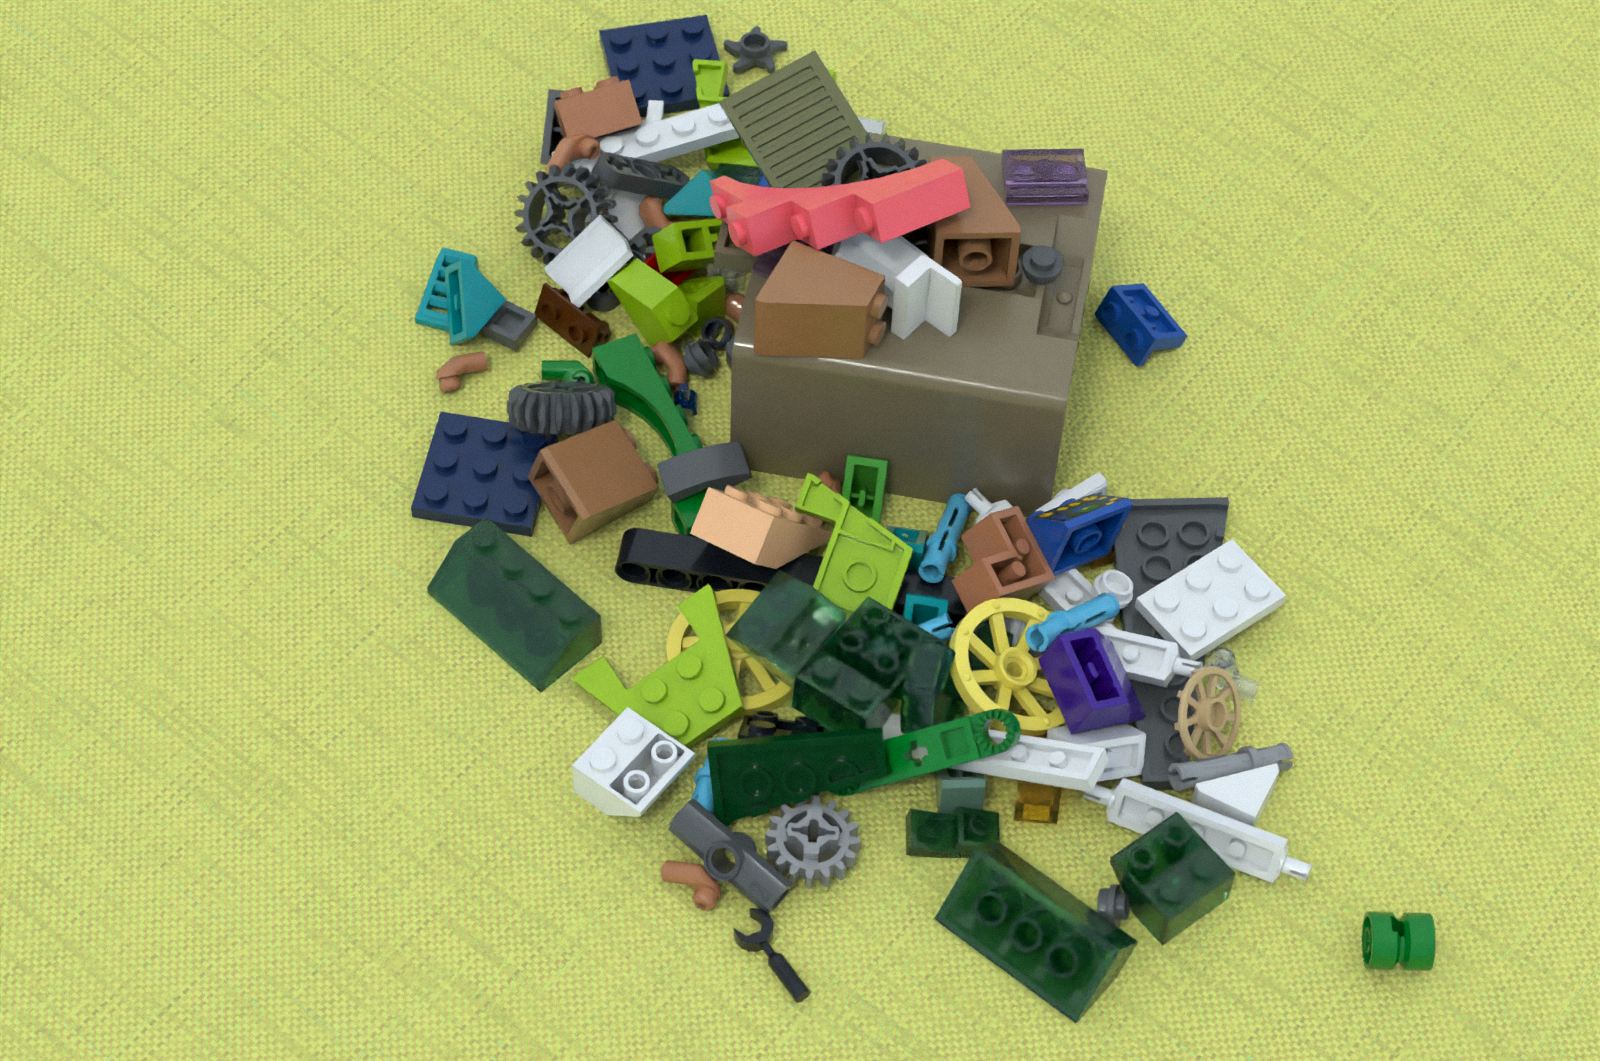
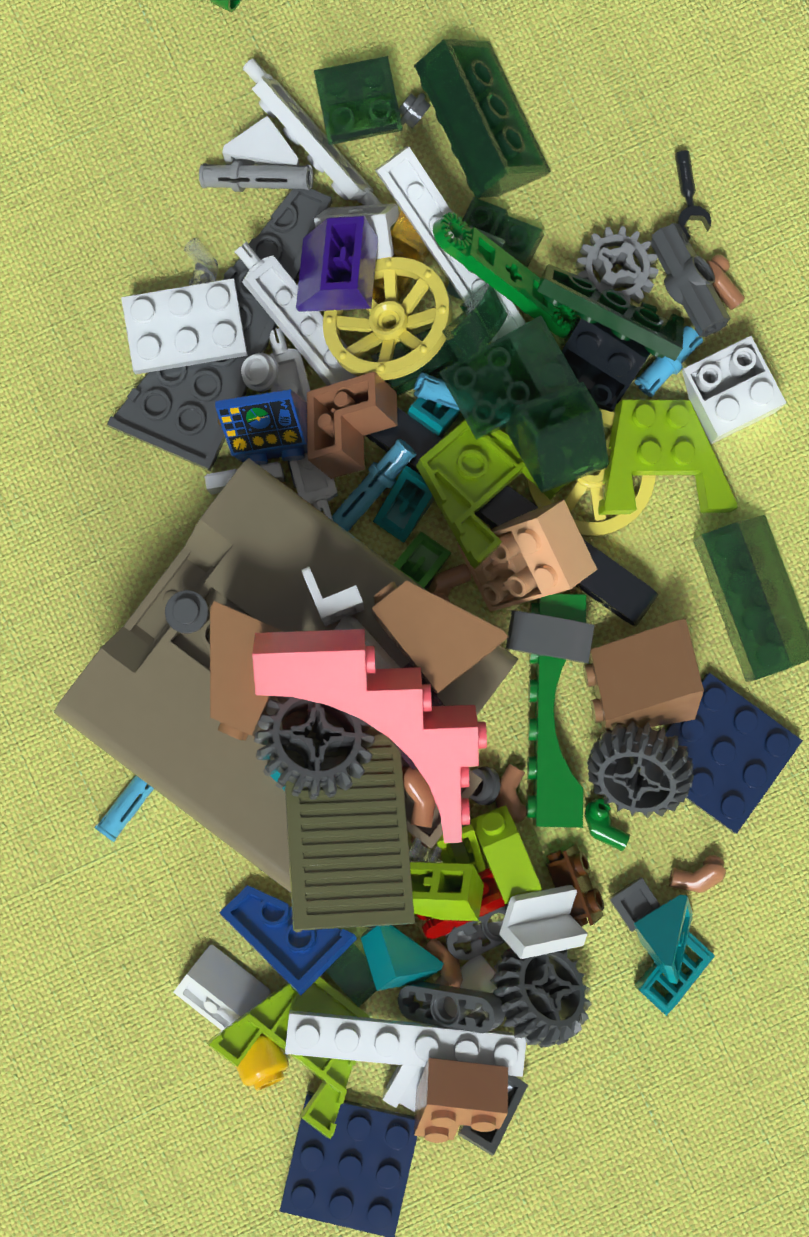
camera: 155 degrees left, 30 degrees up
nougat arm [545,134,600,172] -> none
hand [674,383,698,415] -> none
dark grey animal [724,26,787,74] -> none
clear purple plate [1001,149,1089,205] -> none
medium azure pin [1025,592,1120,652] -> none
blue bracket [1095,283,1187,366] -> none
tan wheel [1174,666,1241,760] -> none

